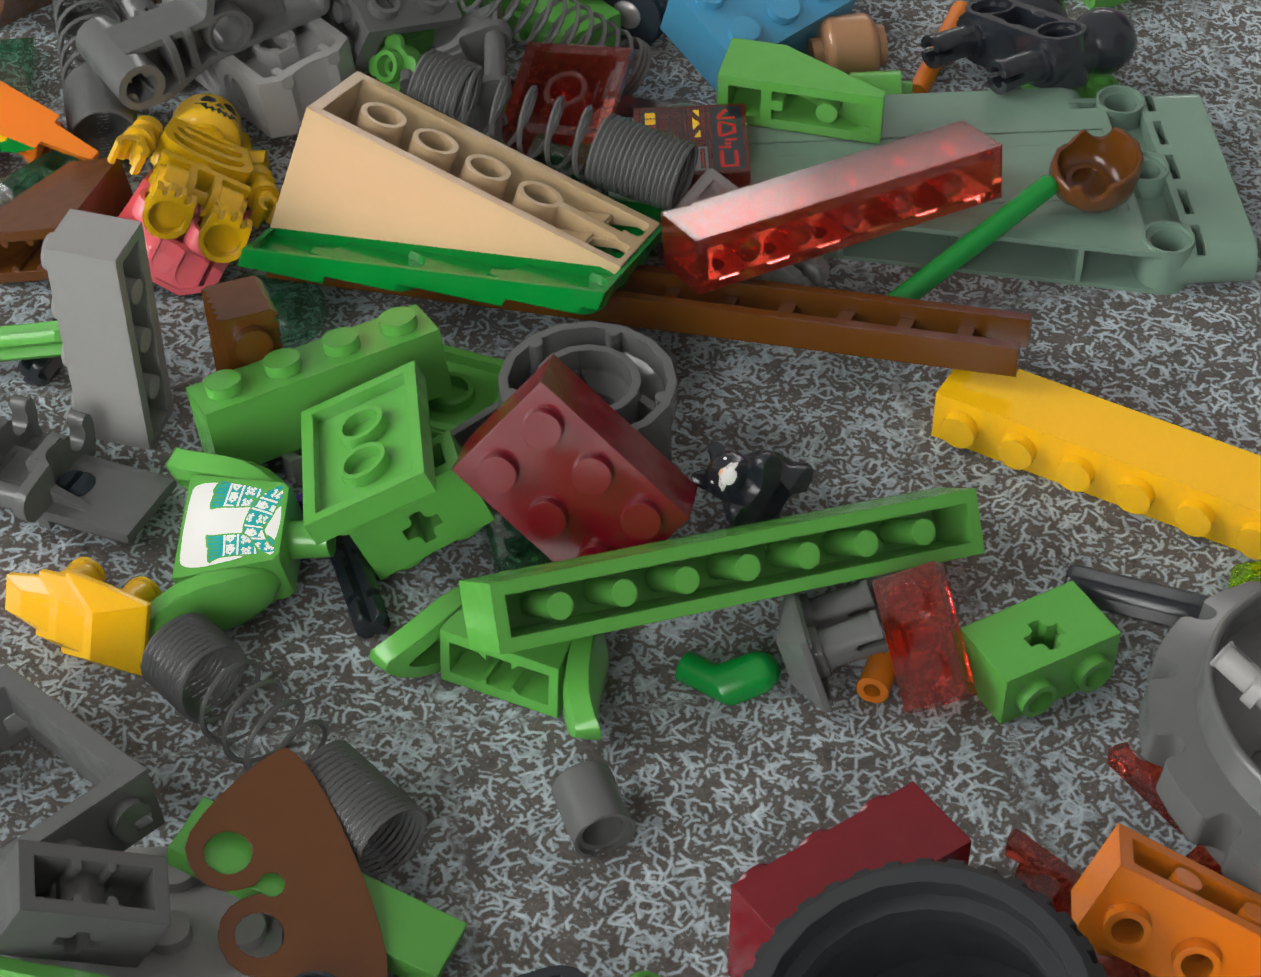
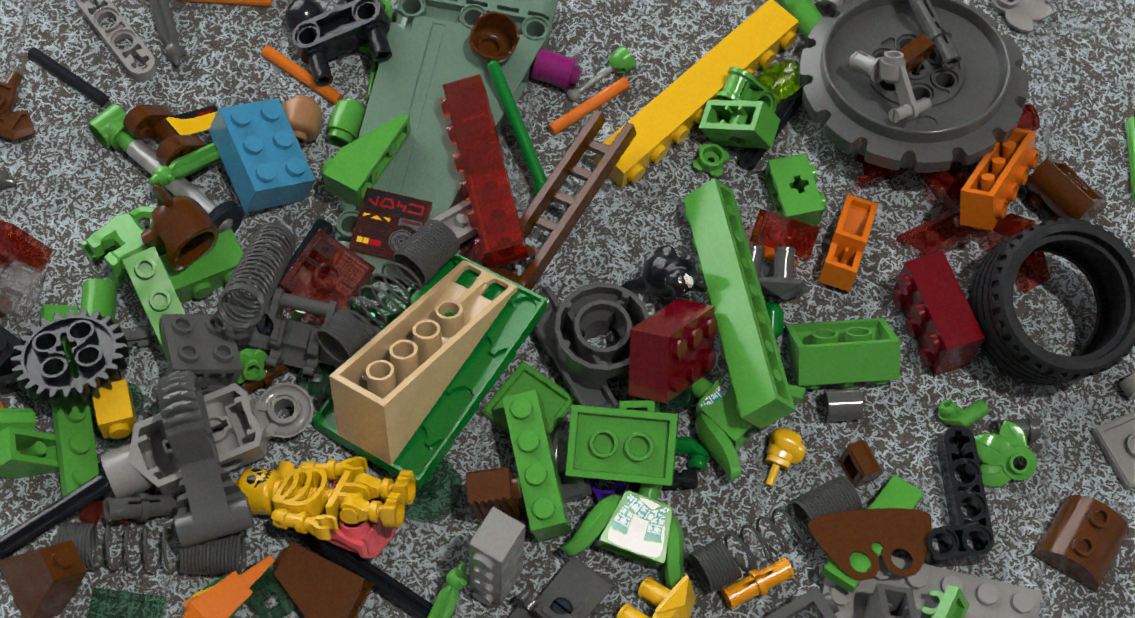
camera: 80 degrees left, 20 degrees up
none -> magenta brick [532,48,582,90]
none -> orange bar [547,77,630,136]
none -> hinge [567,46,636,101]
none -> green arm [676,436,710,472]
none -> bright green plate [693,144,730,178]
none -> bright green brick [699,99,780,149]
none -> bright green piece [716,67,777,112]
none -> light orange pin [721,557,795,610]
none -> yellow piece [765,427,806,487]
none -> bright green slope [785,318,901,389]
none -> orange slope [818,194,878,292]
none -> reddish brown brick [839,440,883,488]

